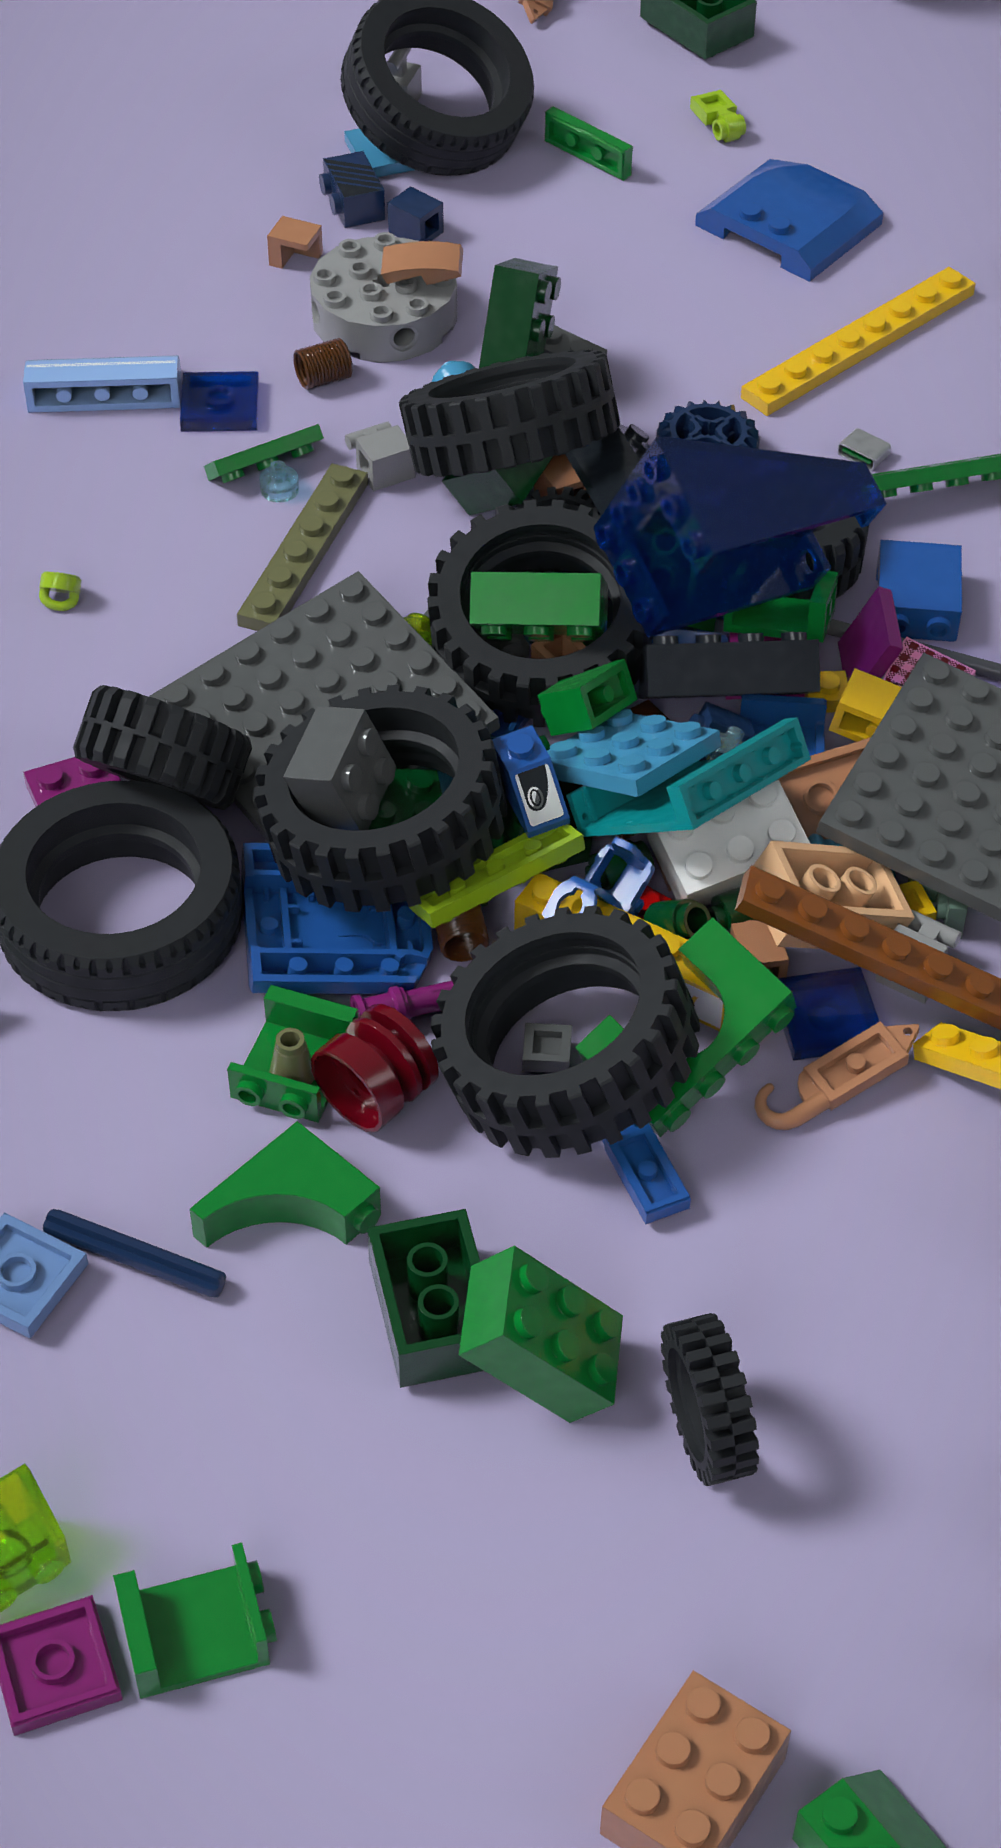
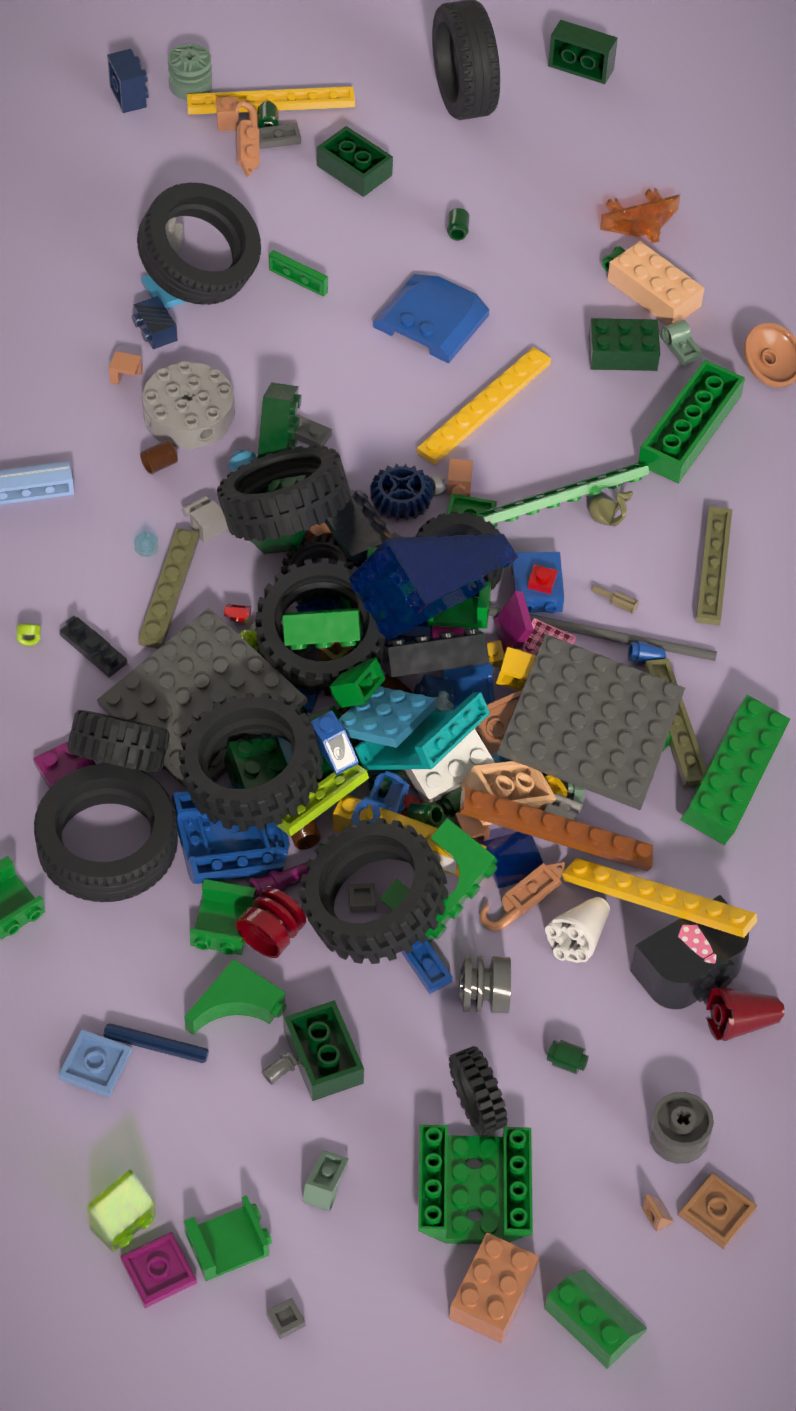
camera: 10 degrees left, 5 degrees up
clear blue tile [180,371,259,432] -> none
green plate [203,424,324,484] -> none
olive cone [269,1028,315,1085] -> none
dark grey brick [283,706,397,831] -> none
nougat slope [381,241,463,285] -> none
dark blue brick [387,186,444,241] -> none
green brick [459,1245,623,1423] -> none
lime plate [690,90,746,143] -> none
flat silver piece [837,428,891,471] -> none
none -> black plate [59,616,127,678]
none -> red plate [224,604,252,622]
none -> dark grey pin [261,1051,298,1085]
none -> dark grey plate [266,1298,306,1339]
none -> sand green plate [302,1150,349,1211]
none -> green slope [418,1125,533,1244]
none -> light grey hinge [429,475,447,495]
none -> dark green brick [447,208,470,241]
none -> nougat brick [447,459,473,497]
none -> dark grey wheel [459,955,511,1013]
none -> red plate [528,564,558,594]
none -> white cone [545,897,610,963]
none -> dark green brick [547,1040,589,1074]

